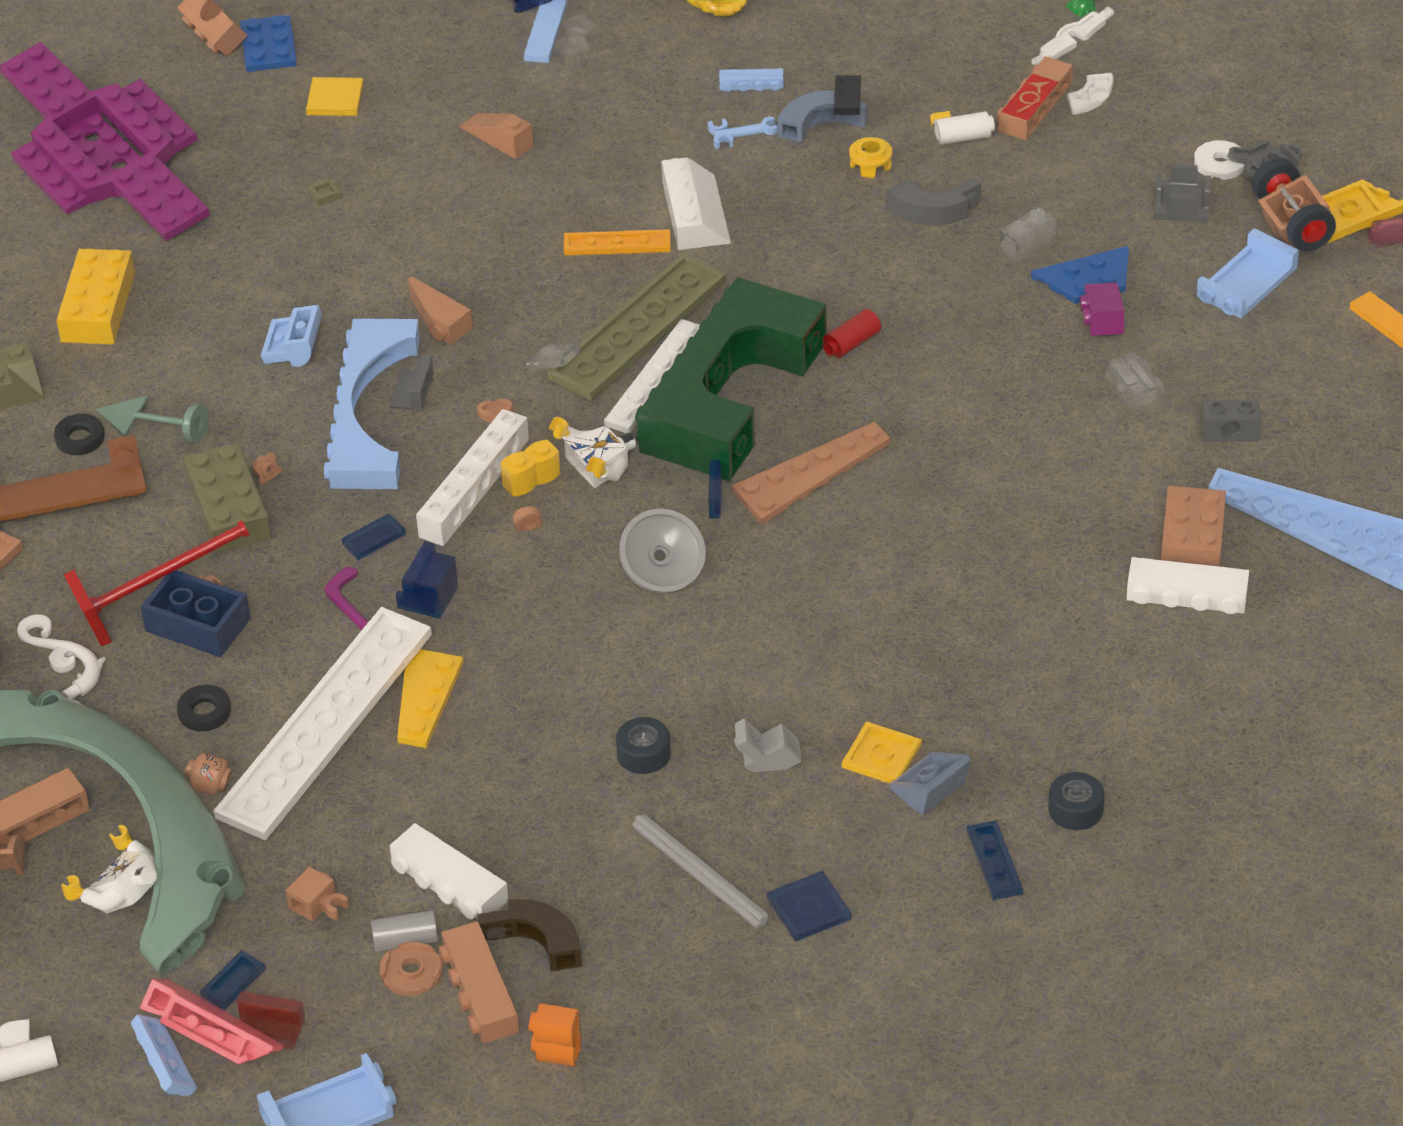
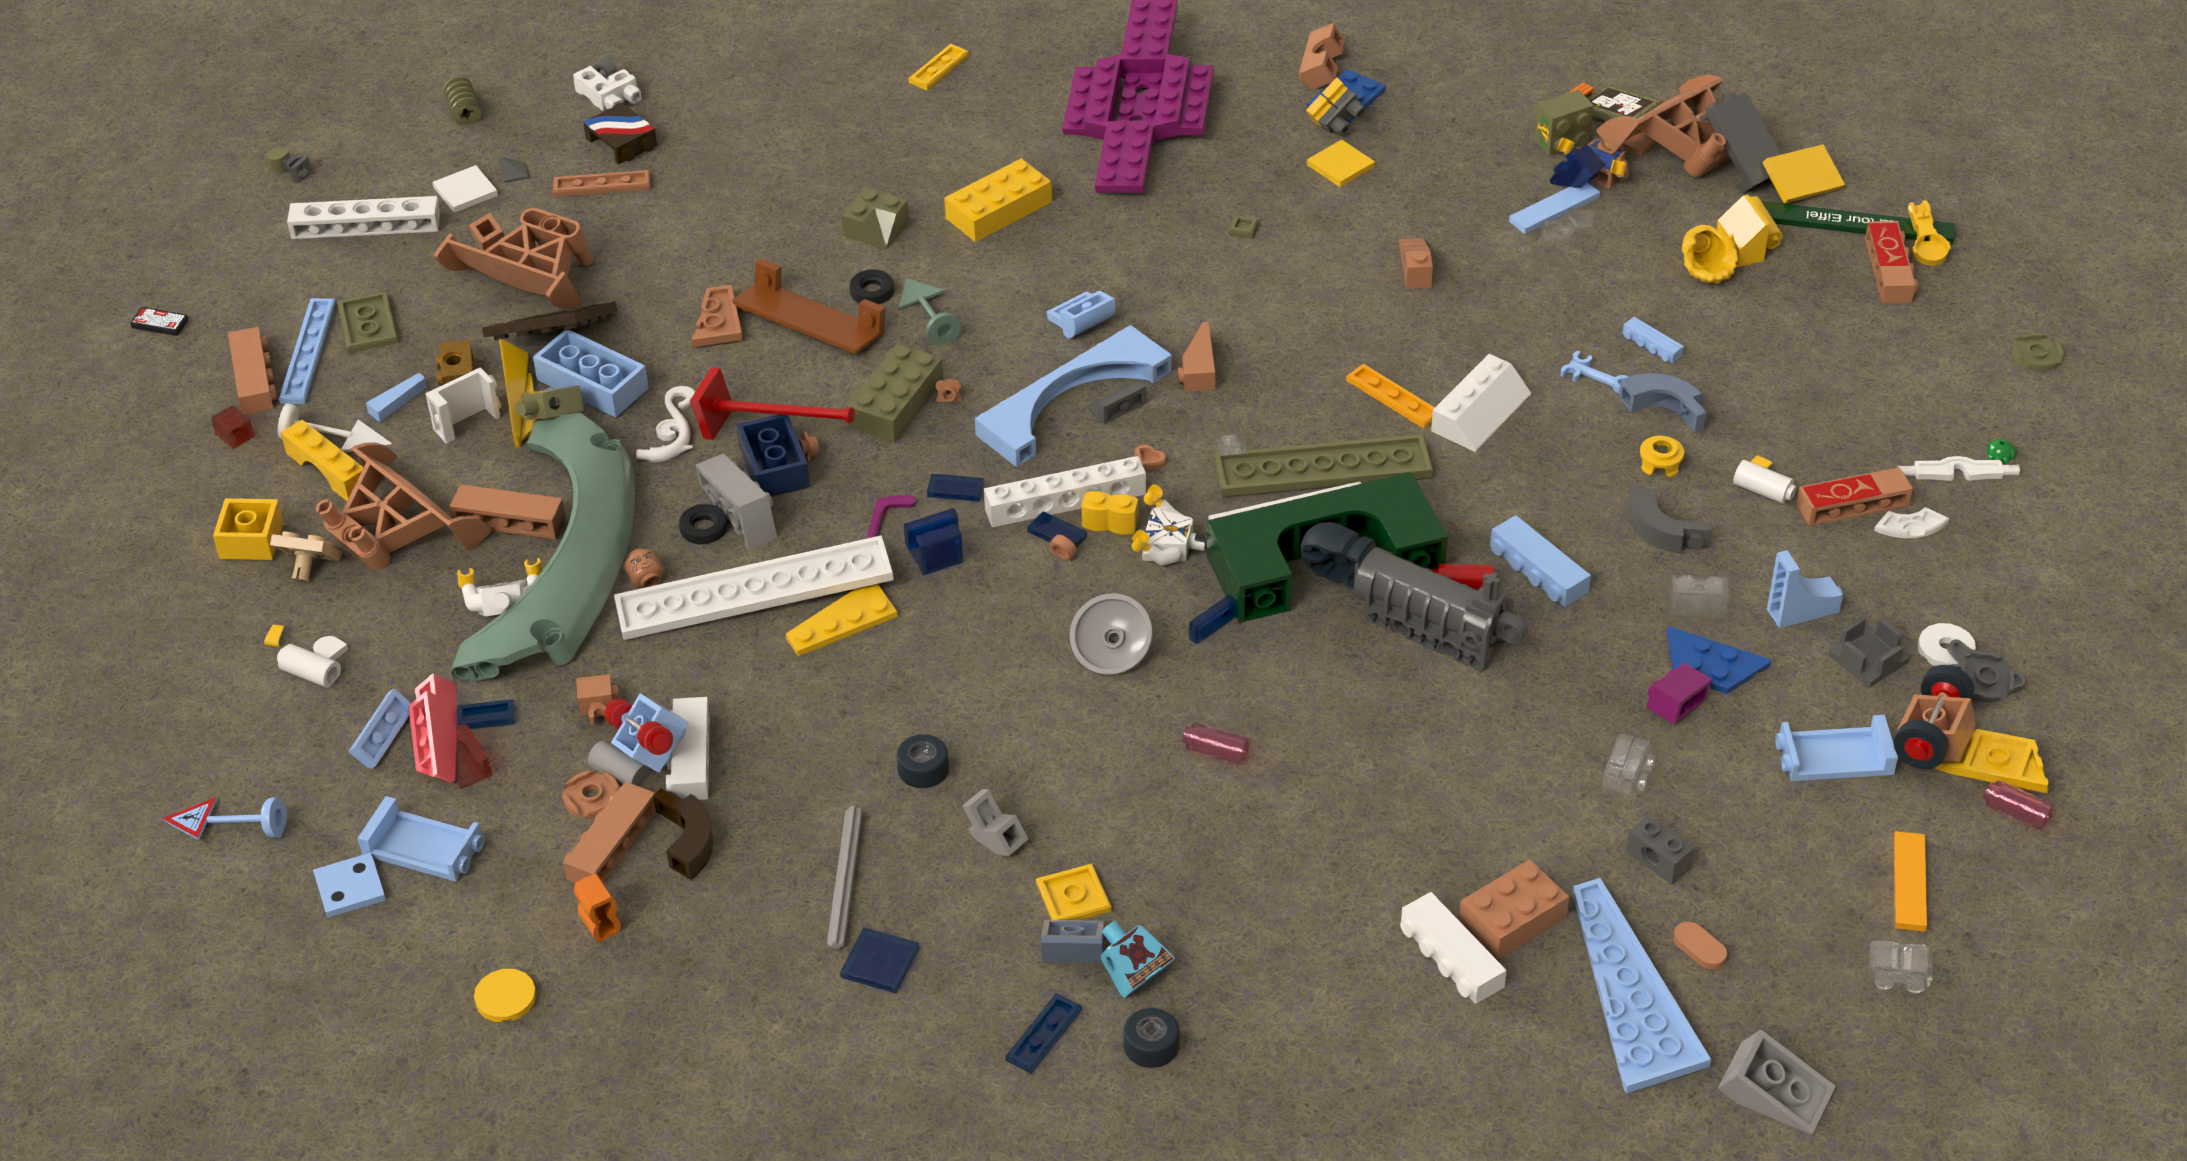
camera: 45 degrees right, 0 degrees up
nougat wing [731,422,890,524] -> none
black tile [834,75,861,115] -> none
none -> light blue brick [604,693,689,773]
none -> light grey wedge [695,453,777,550]
none -> clear blue tile [1027,511,1087,548]
none -> medium azure torso [1100,920,1175,998]
none -> clear pink brick [1182,722,1250,765]
none -> dark grey piece [1301,522,1528,671]
none -> dark grey hips [1306,77,1366,137]
none -> light blue brick [1490,515,1591,607]
none -> nougat tile [1673,922,1727,969]
none -> light blue arch [1767,550,1844,628]

